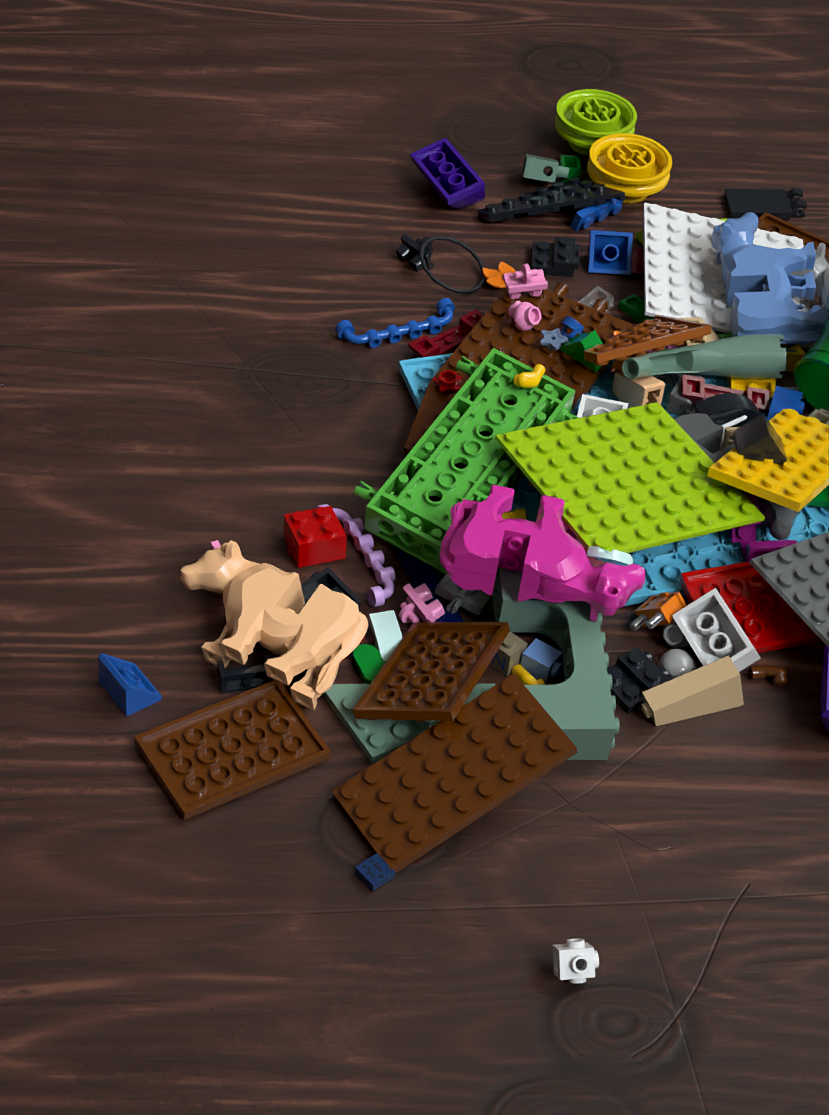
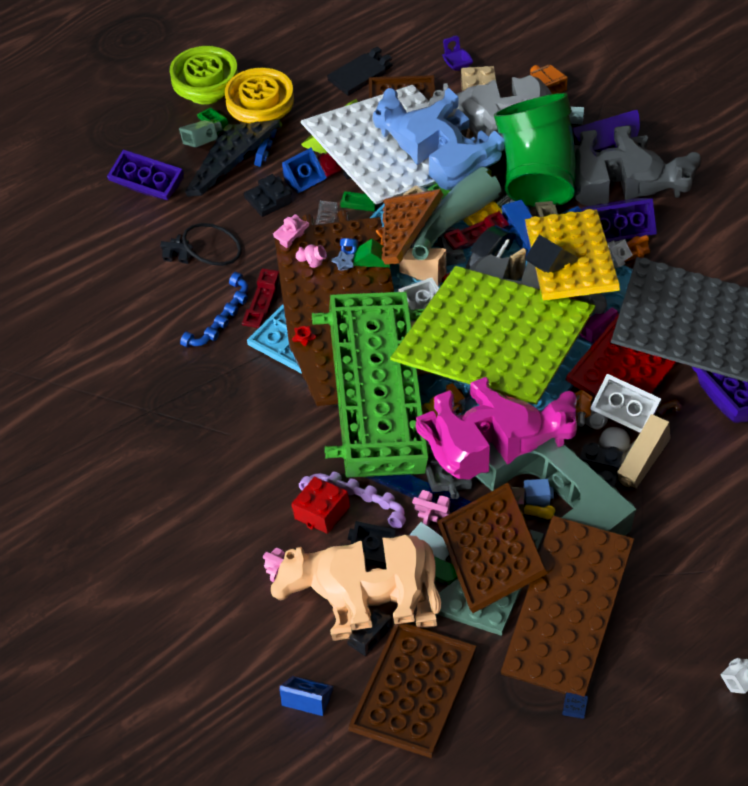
camera: 30 degrees left, 5 degrees up
orange plate [482,262,516,288] -> none
yellow arm [513,364,546,388] -> none
light aqua tile [587,546,633,566] -> none

